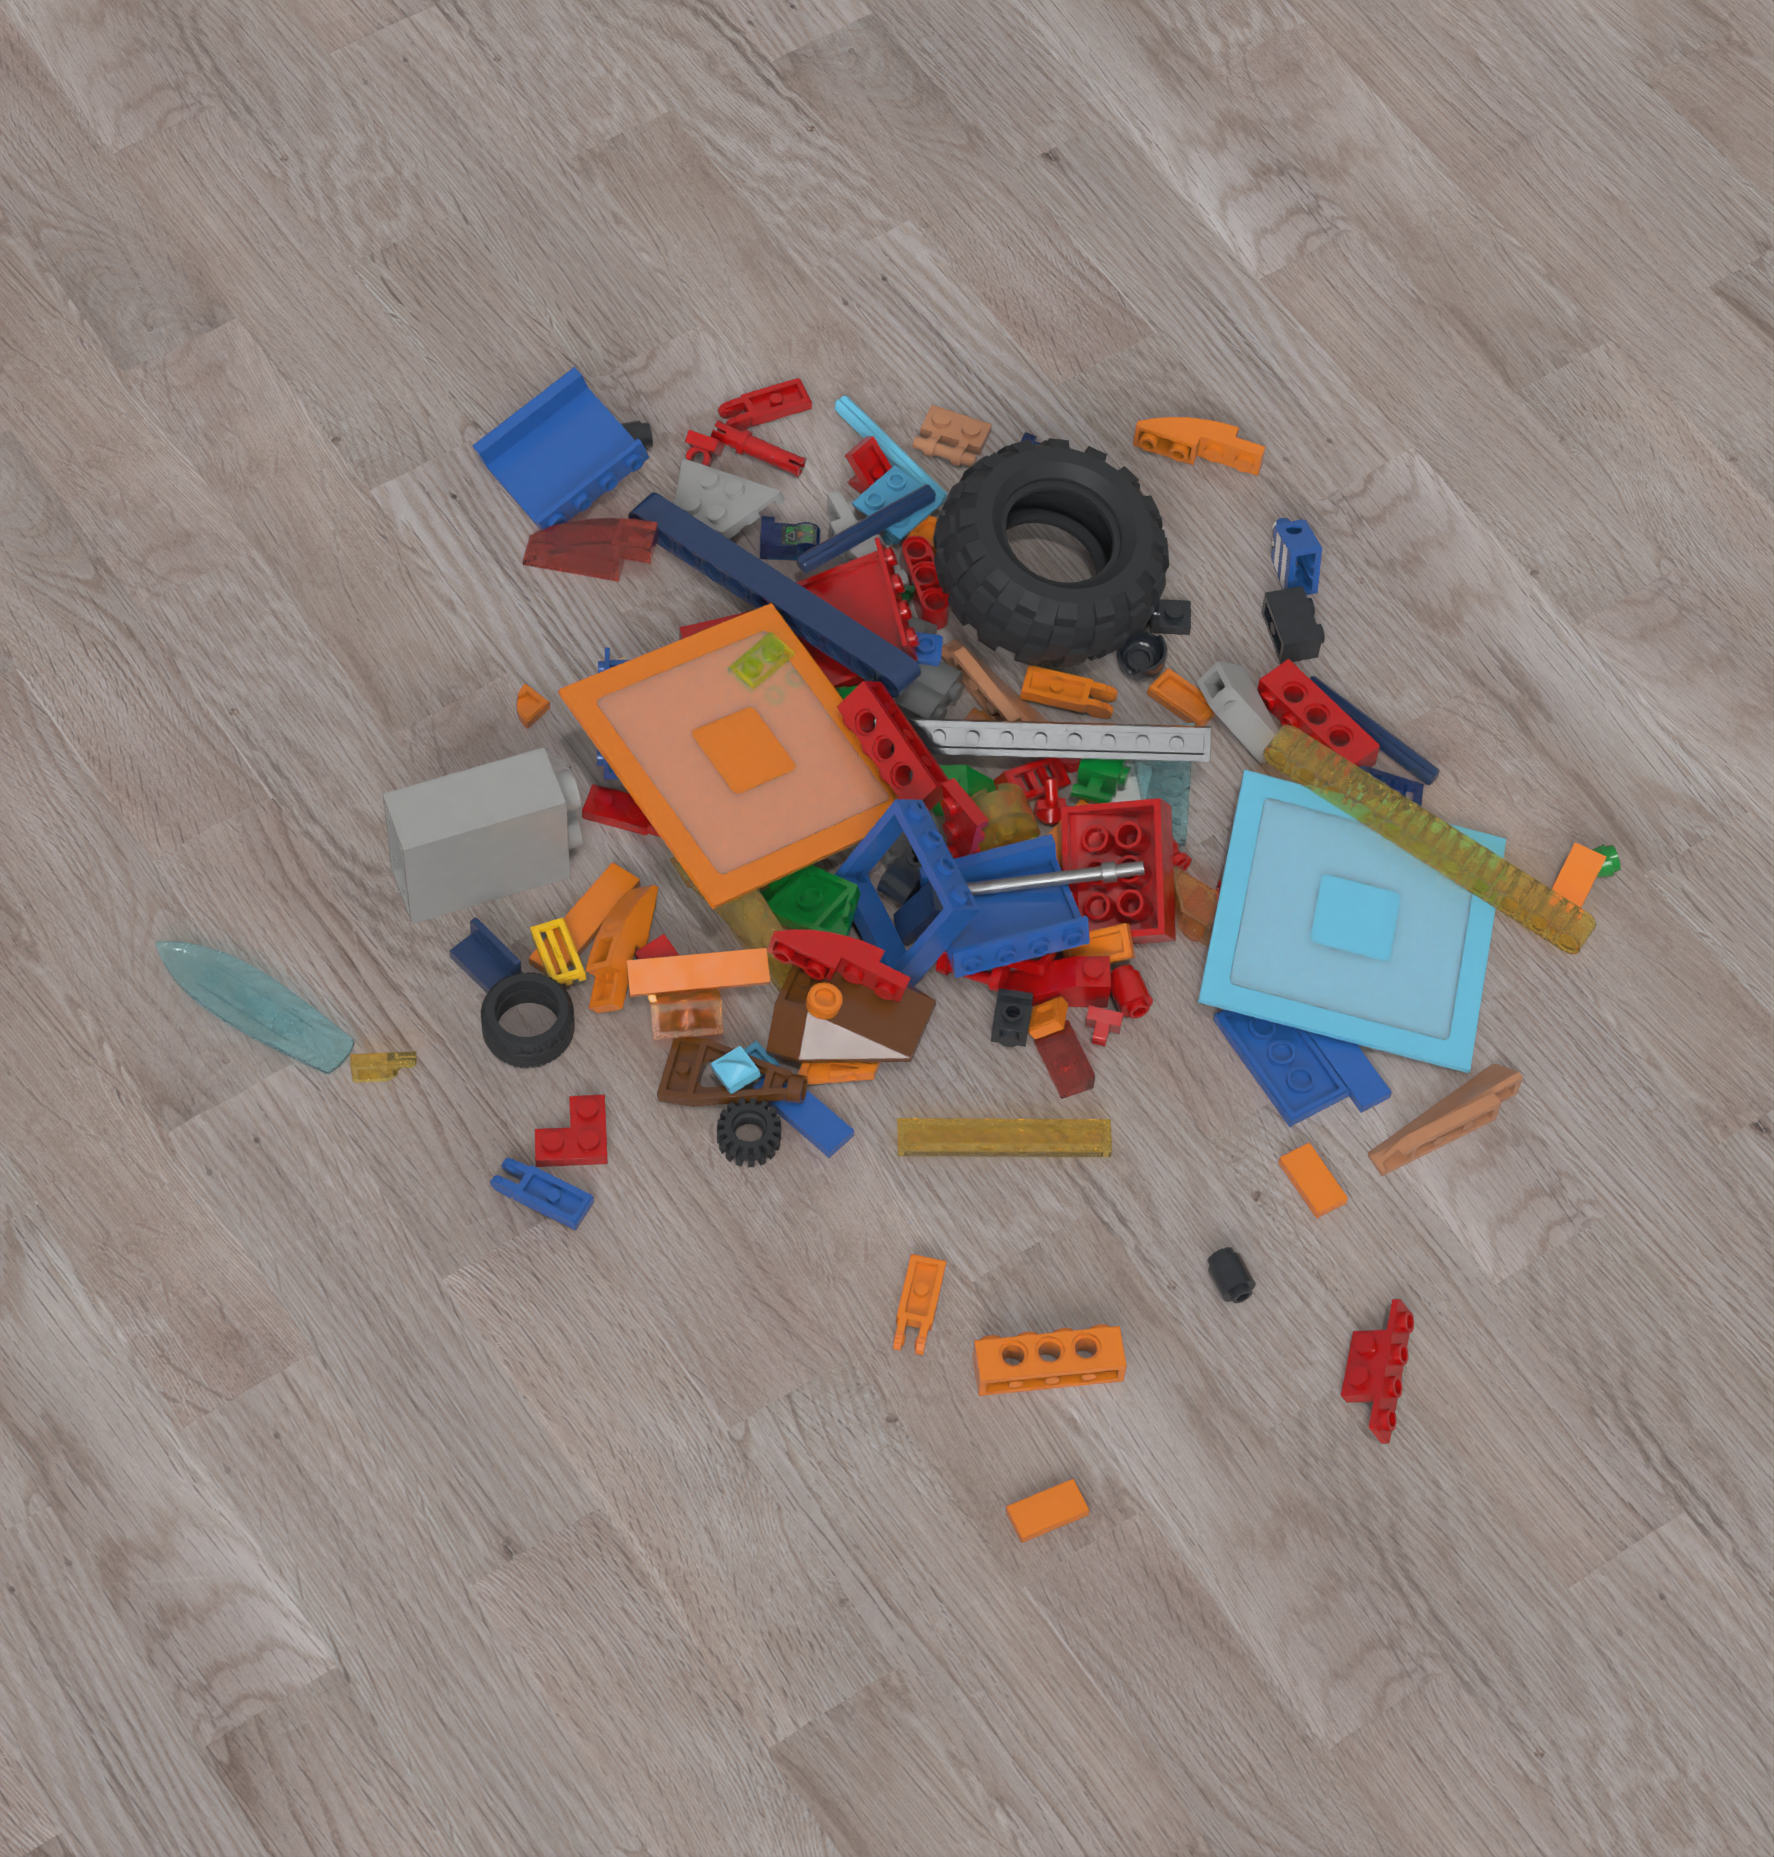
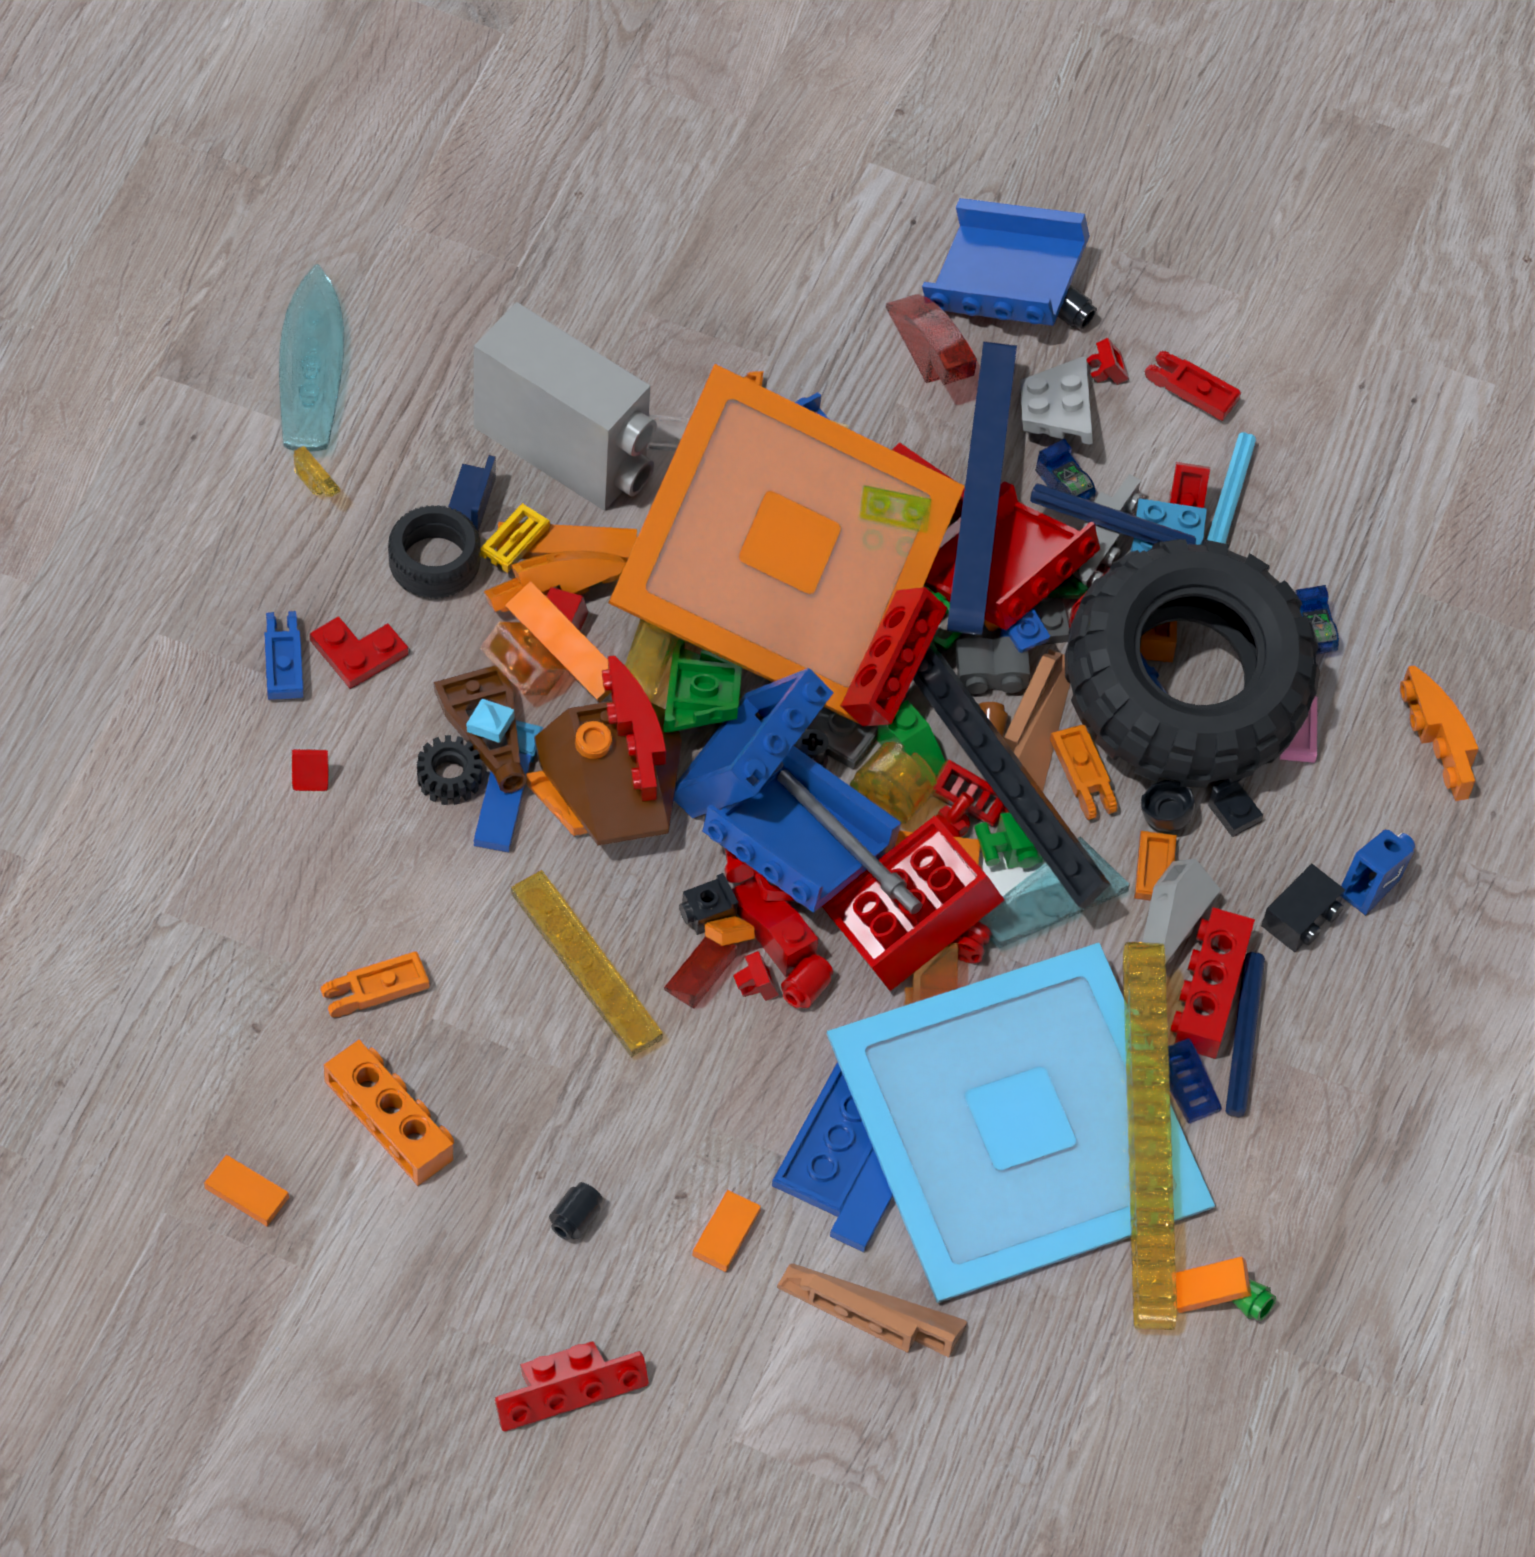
camera: 55 degrees right, 0 degrees up
red pin [711,420,807,477] -> none
nougat plate [912,405,992,467] -> none
red wing [940,778,989,859] -> none
orange tile [1063,923,1136,964] -> none
none -> red slope [292,749,329,791]

